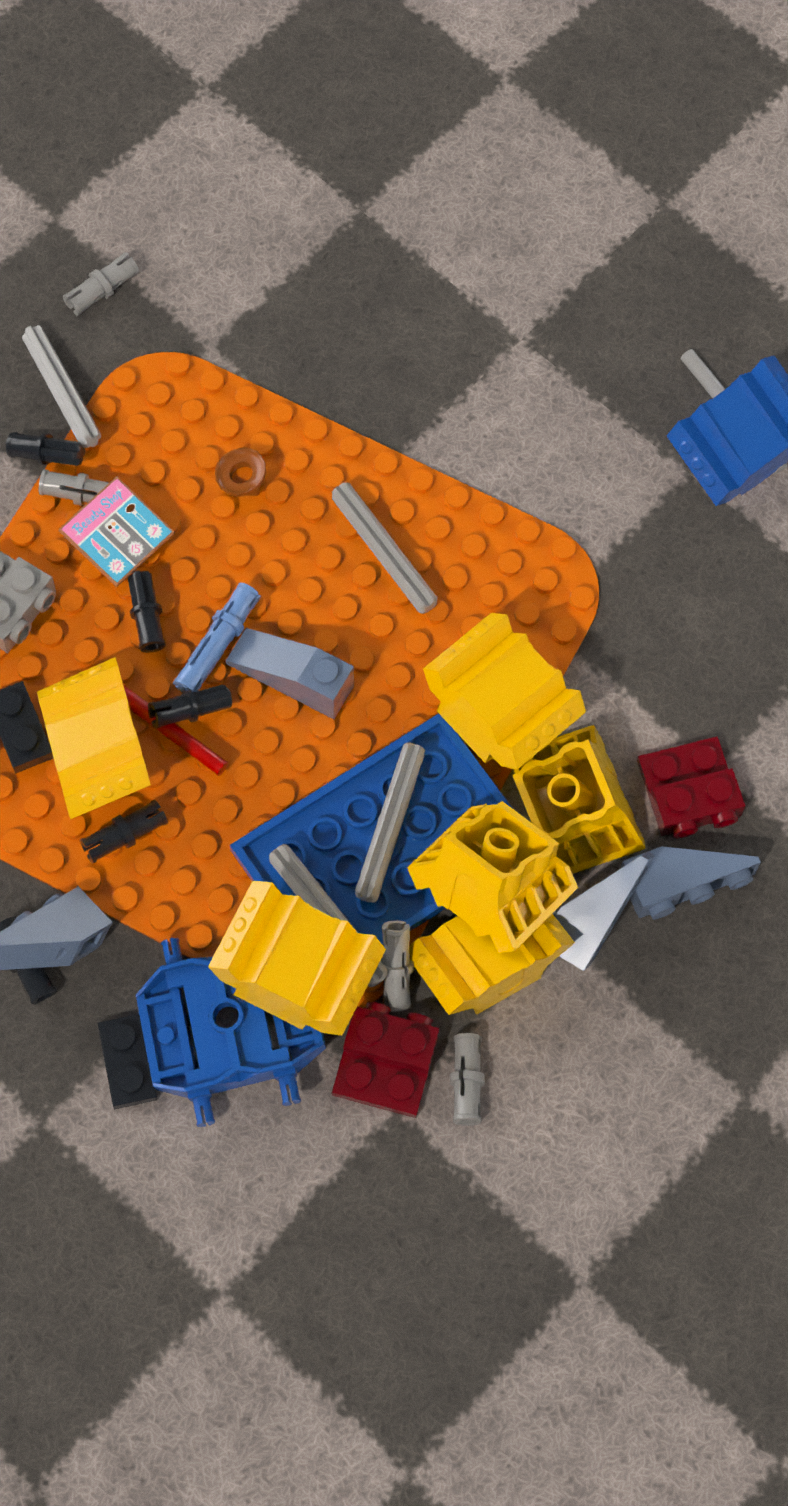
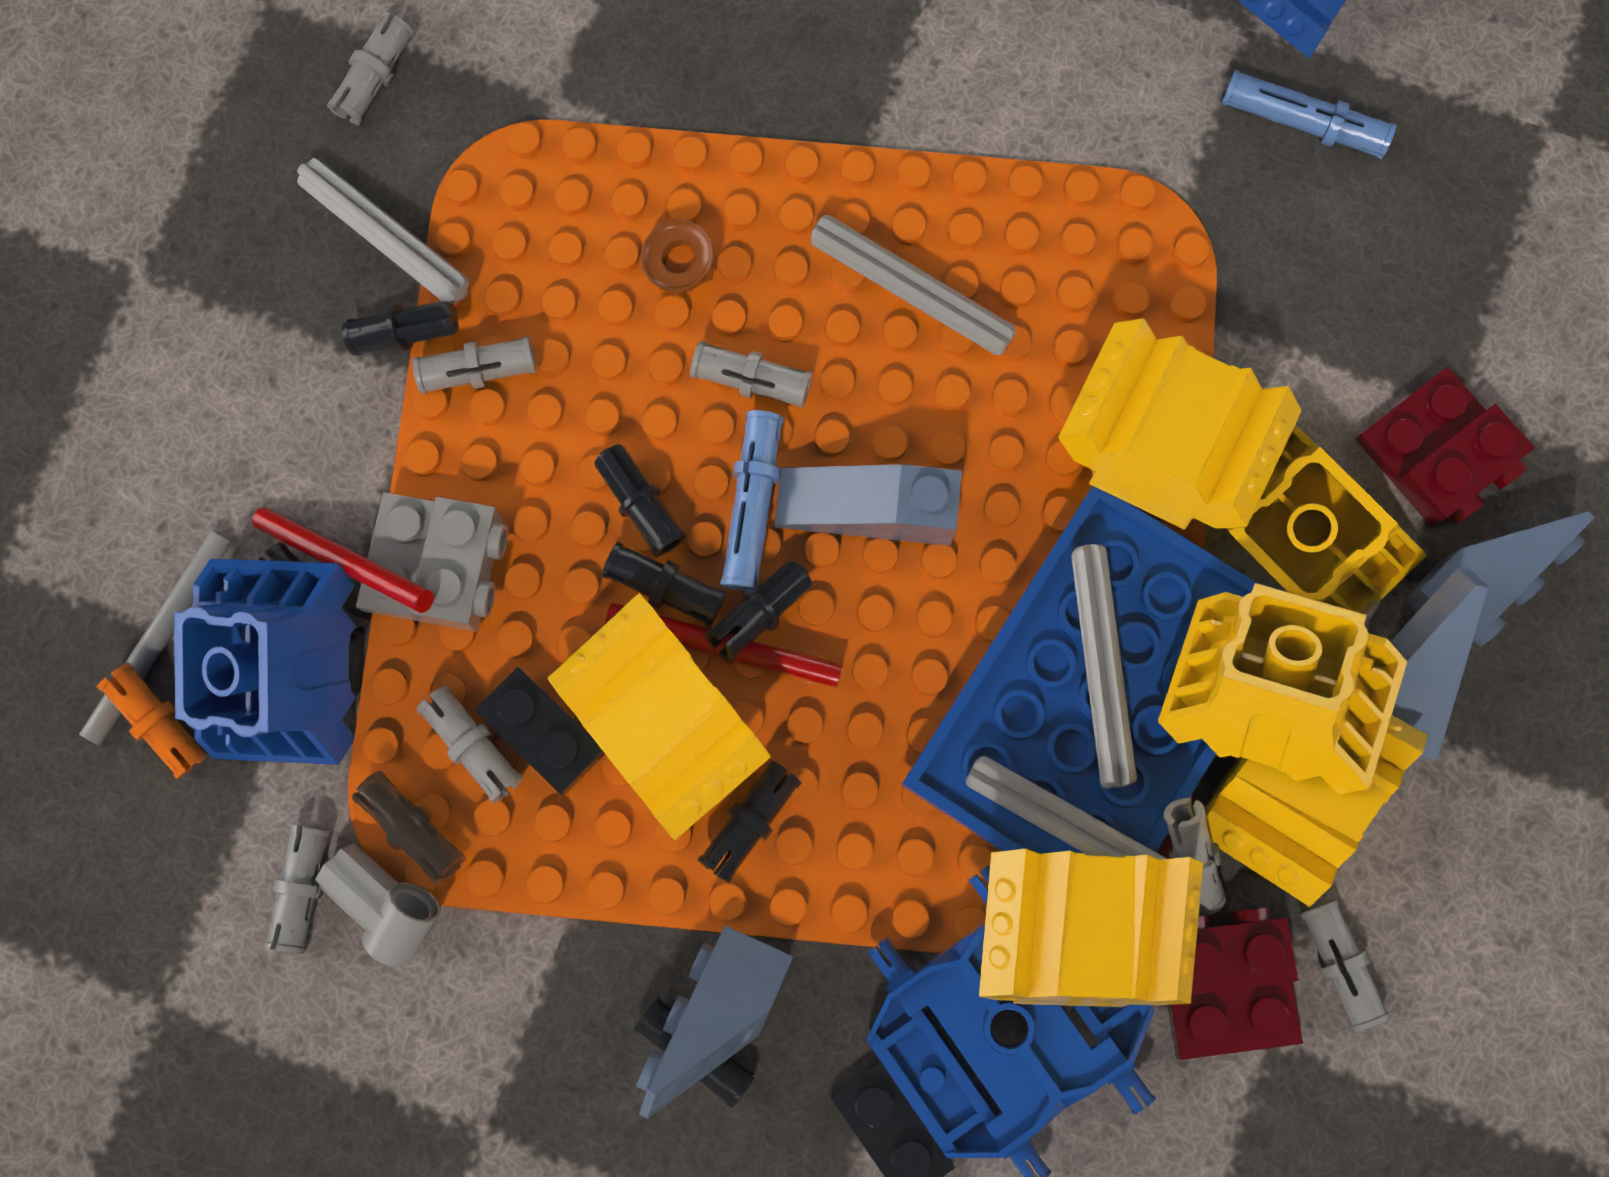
camera: 20 degrees left, 10 degrees up
piece [58,476,175,587] -> none
none -> black pin [601,542,727,627]
none -> light grey pin [690,341,813,408]
none -> medium blue pin [1221,69,1397,160]

